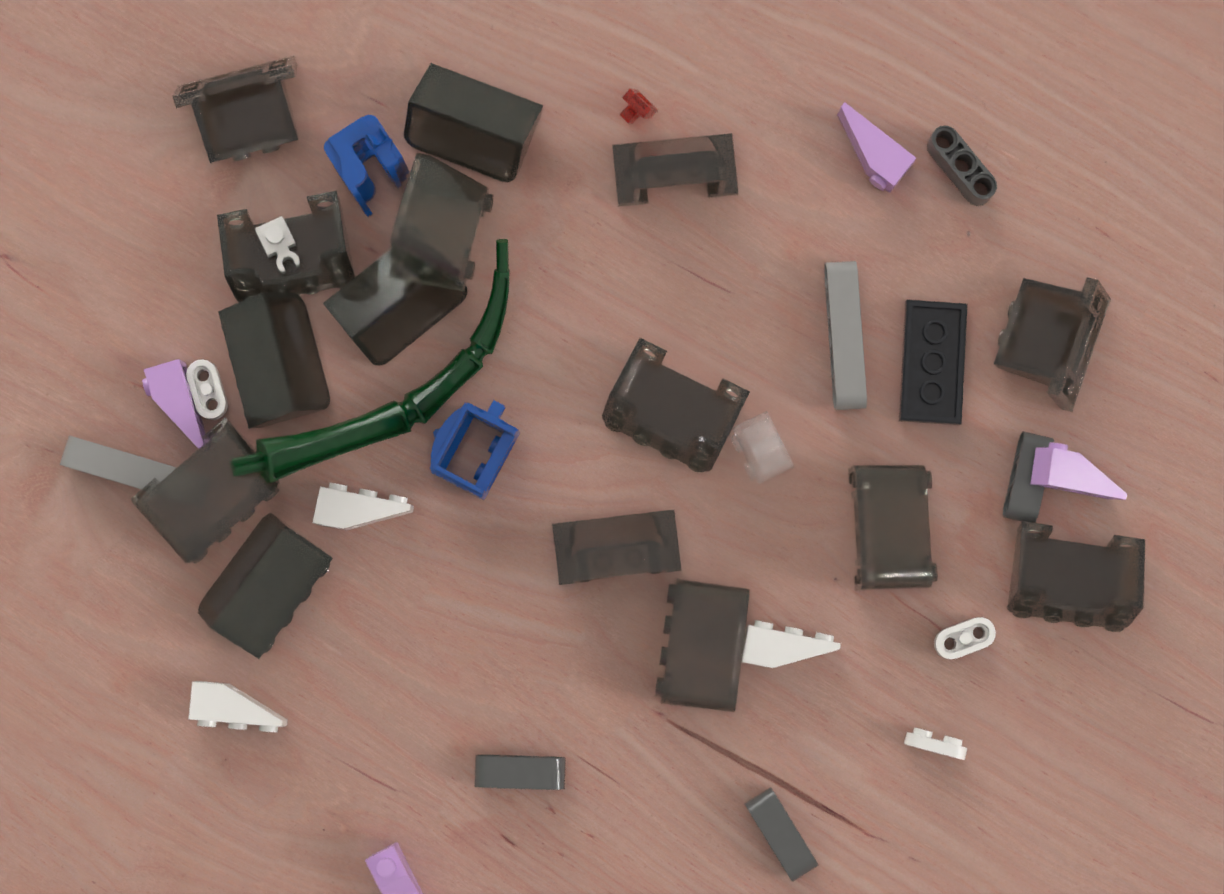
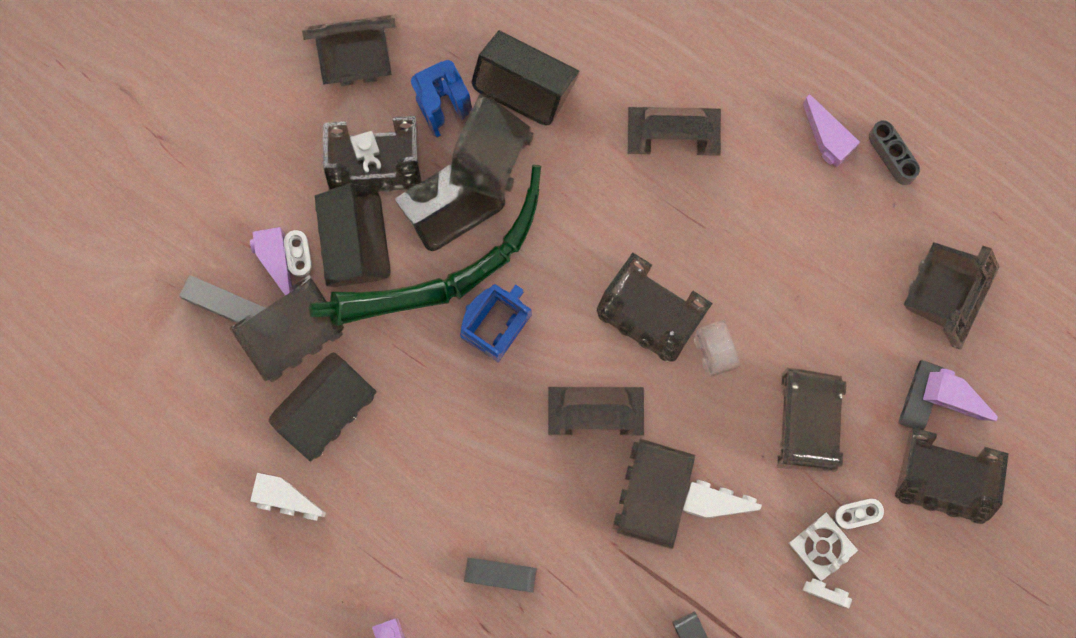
camera: 10 degrees right, 5 degrees down
white slope [312,483,414,530] -> none
clear red tile [620,88,658,123] -> none
light grey beam [824,261,867,410] -> none
black tile [899,300,967,425] -> none
none -> white piece [788,512,858,581]

